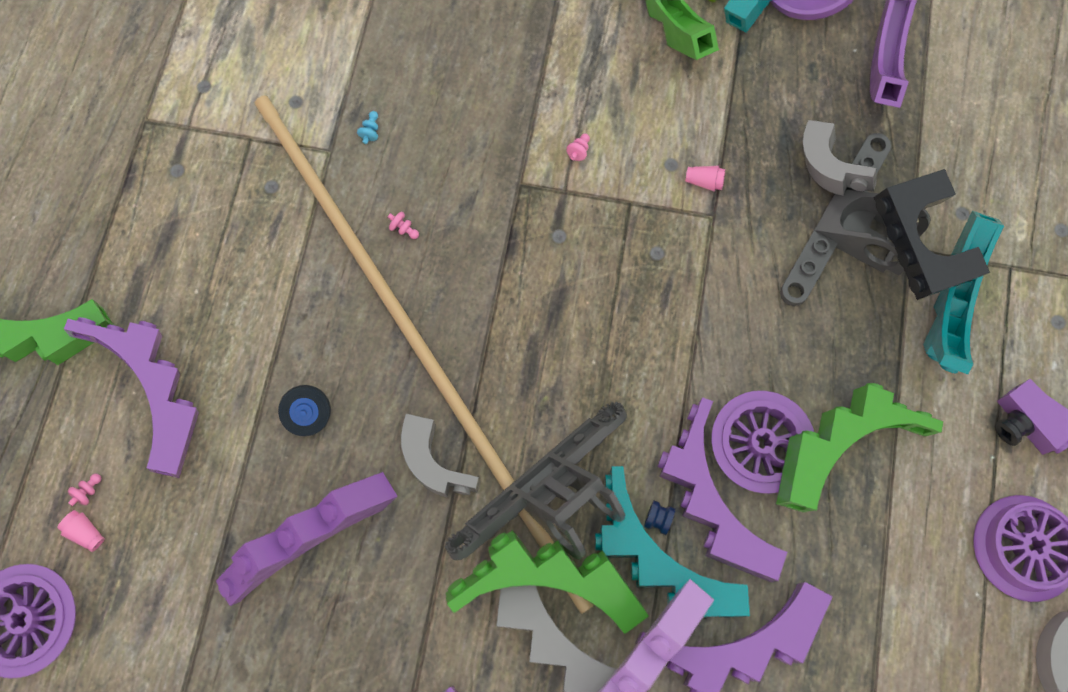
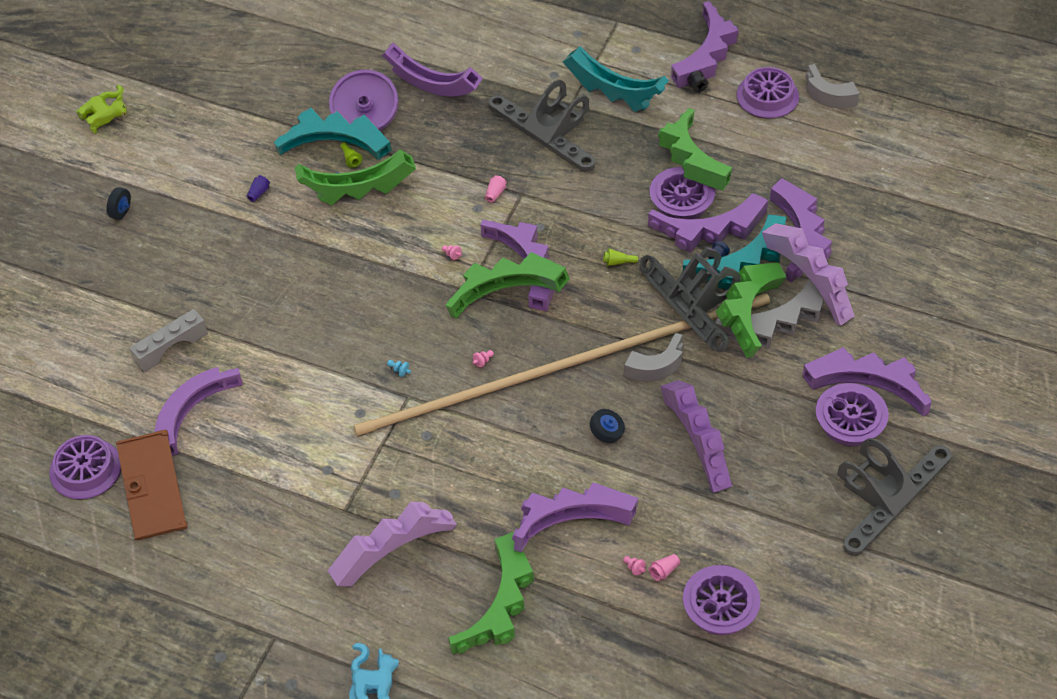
camera: 75 degrees left, 20 degrees down
light grey arch [803,120,877,196] -> none
black arch [873,169,990,300] -> none
none -> lavender arch [328,502,457,586]
none -> bright green arch [446,252,570,319]
none -> medium lavender arch [481,220,555,311]
none -> lime cone [603,248,638,266]

